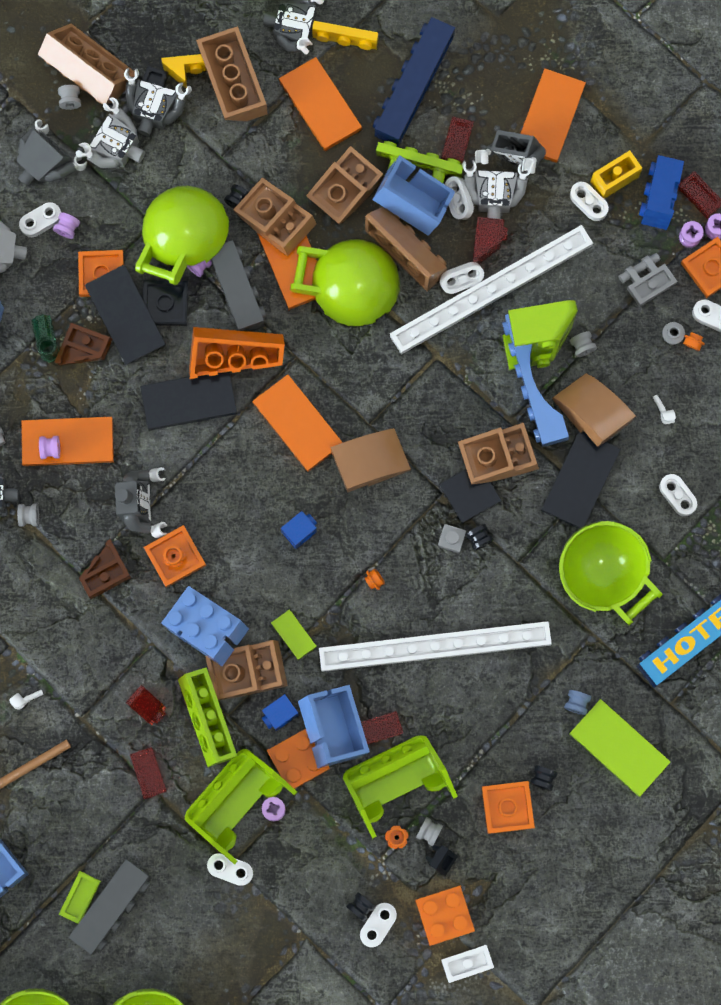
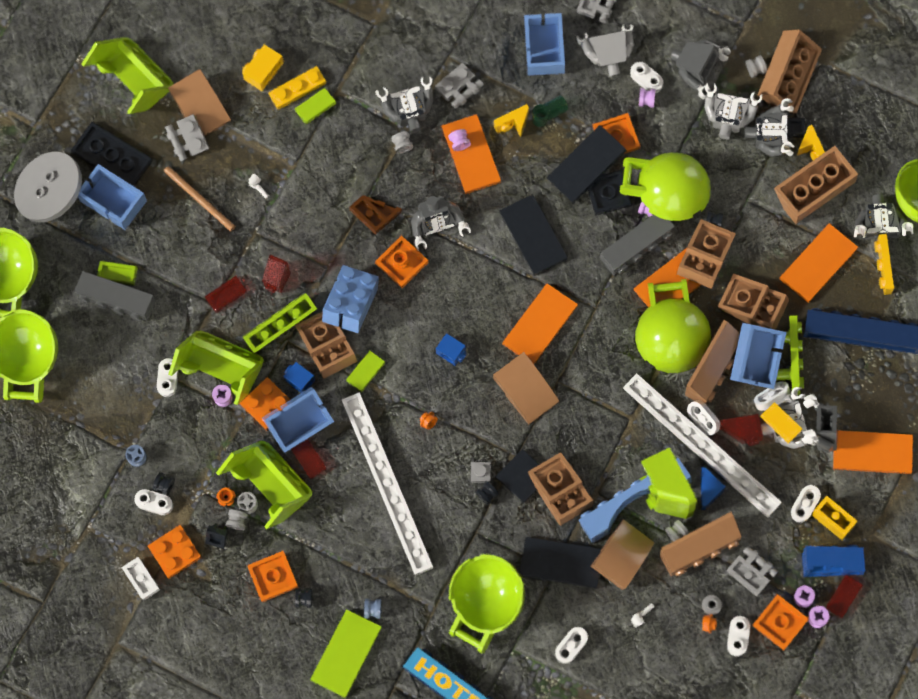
camera: 80 degrees right, 5 degrees down
reddish brown wing [55,323,113,365] -> none
orange wedge [189,327,285,379] -> none
clear red tile [441,117,474,165] -> none
none -> sand blue wheel [125,445,147,467]
none -> light grey wheel [237,492,258,514]
none -> yellow slope [494,104,529,137]
none -> medium nougat slope [660,512,741,577]
none -> blue slope [701,468,725,510]
none -> yellow tile [760,402,803,444]

